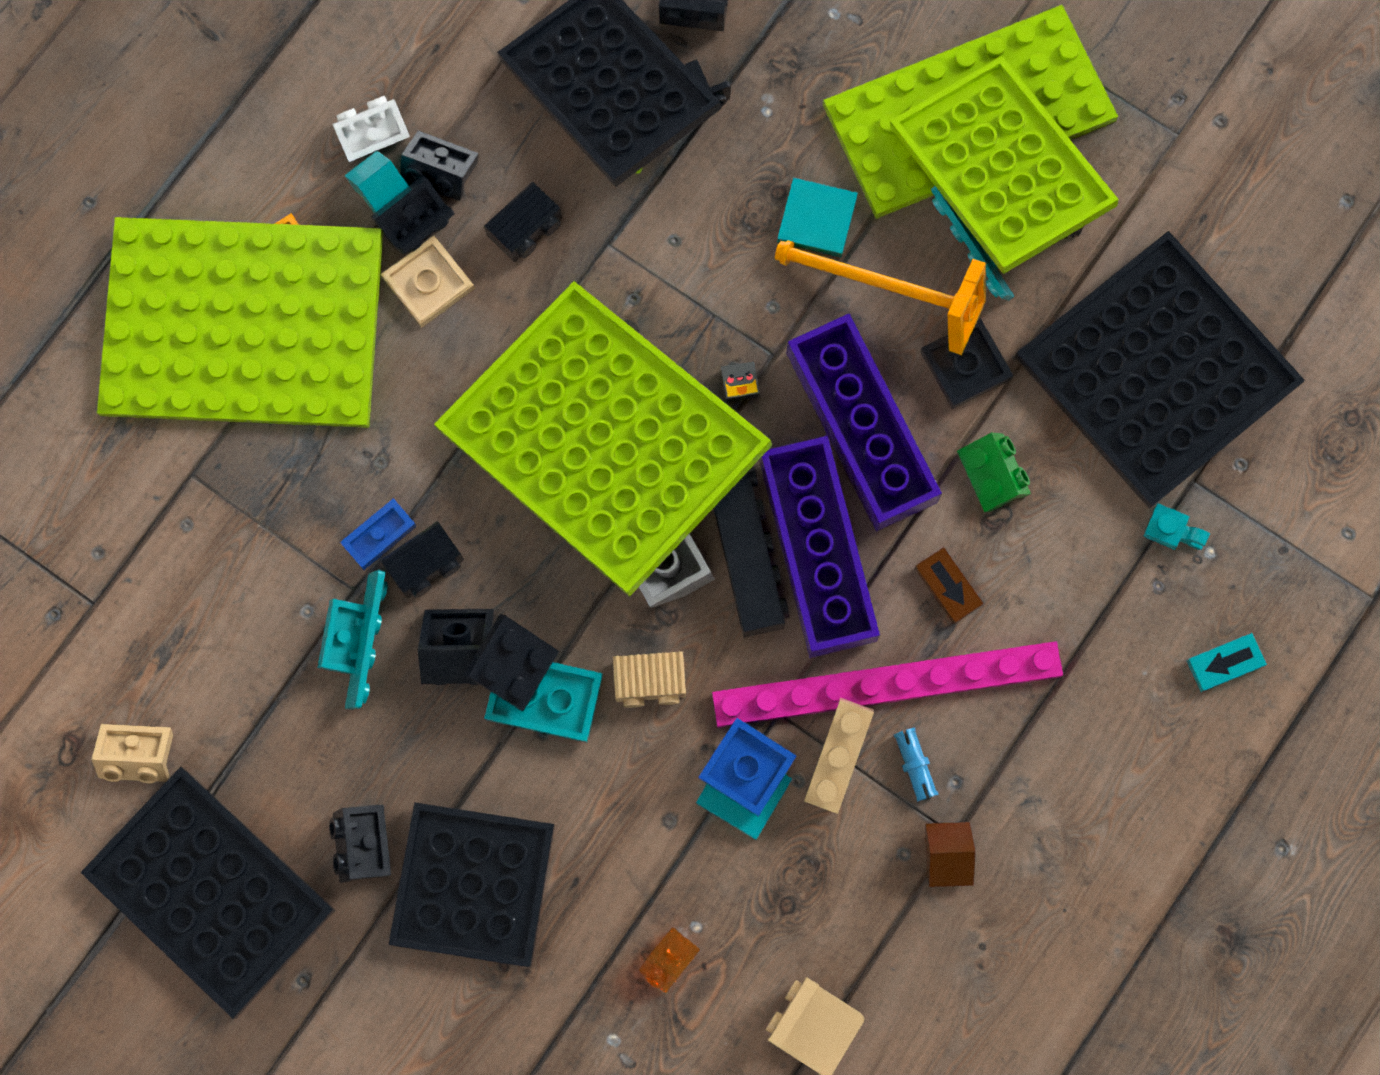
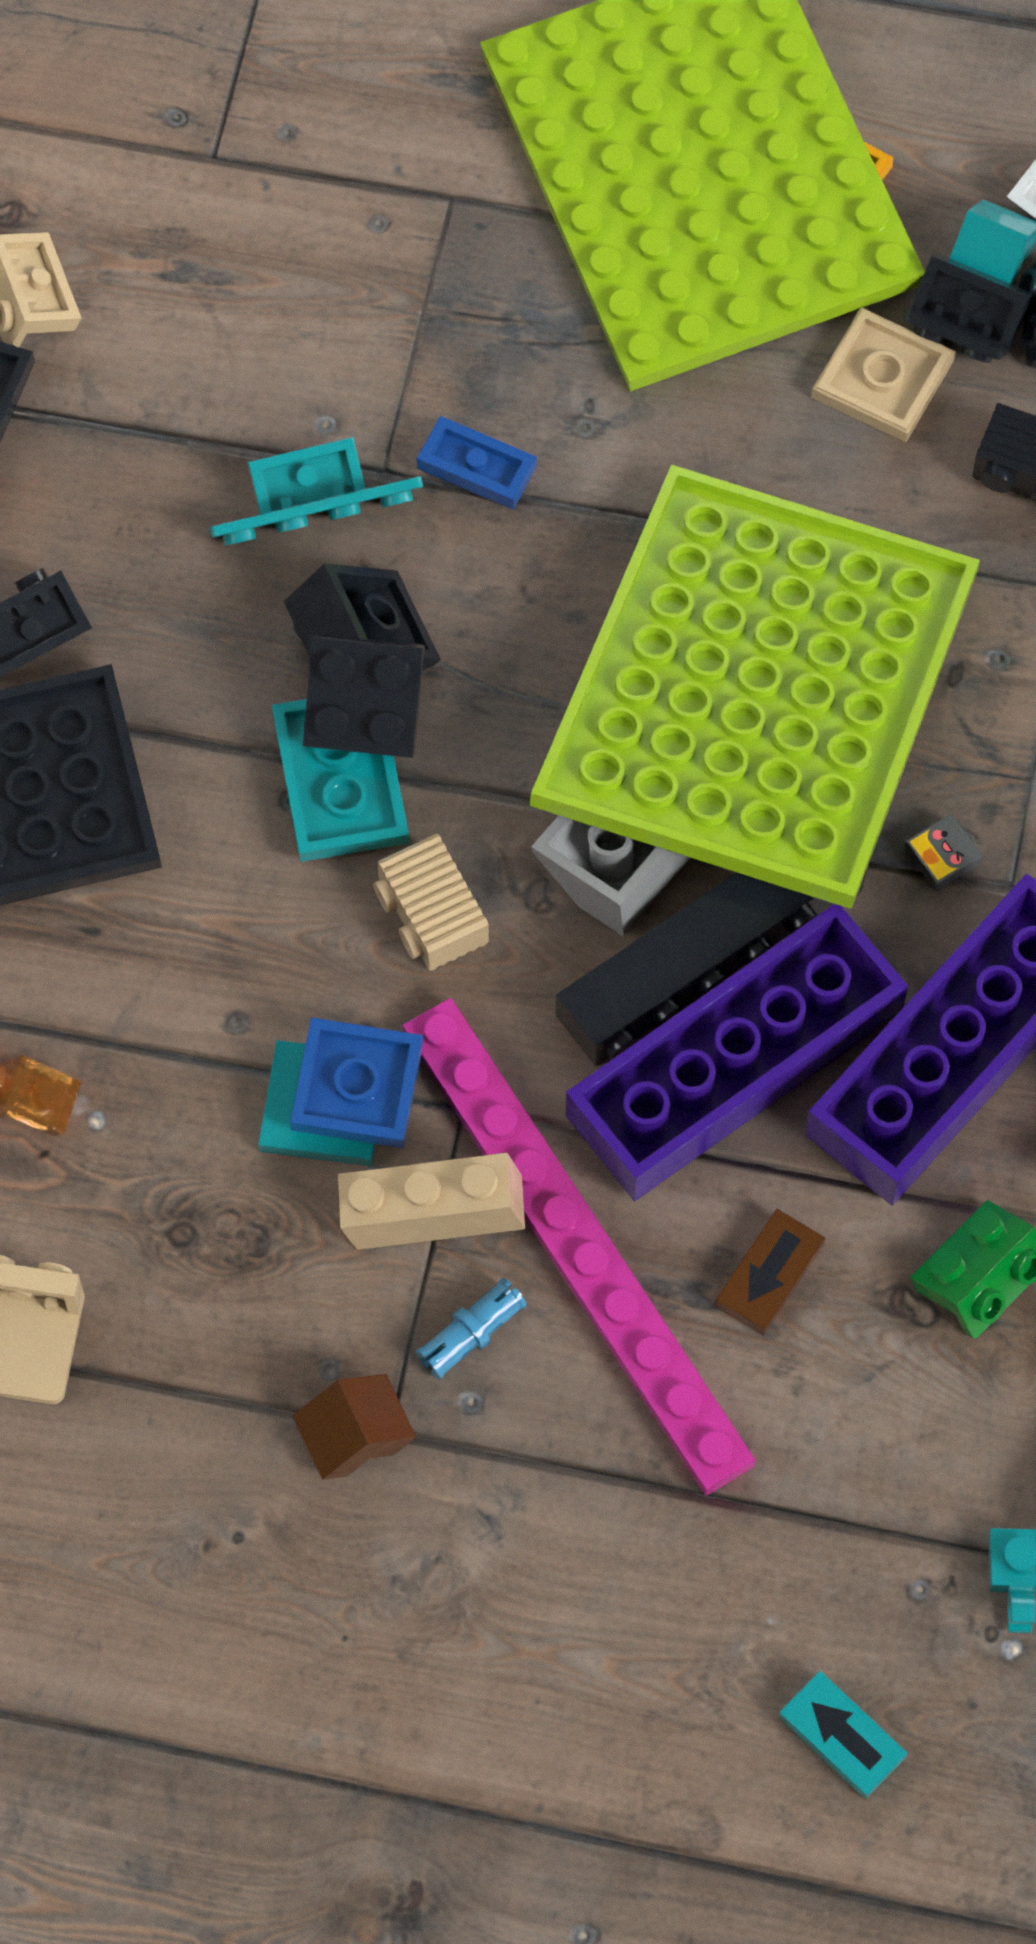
camera: 65 degrees right, 10 degrees down
black brick [380,521,464,599] -> none

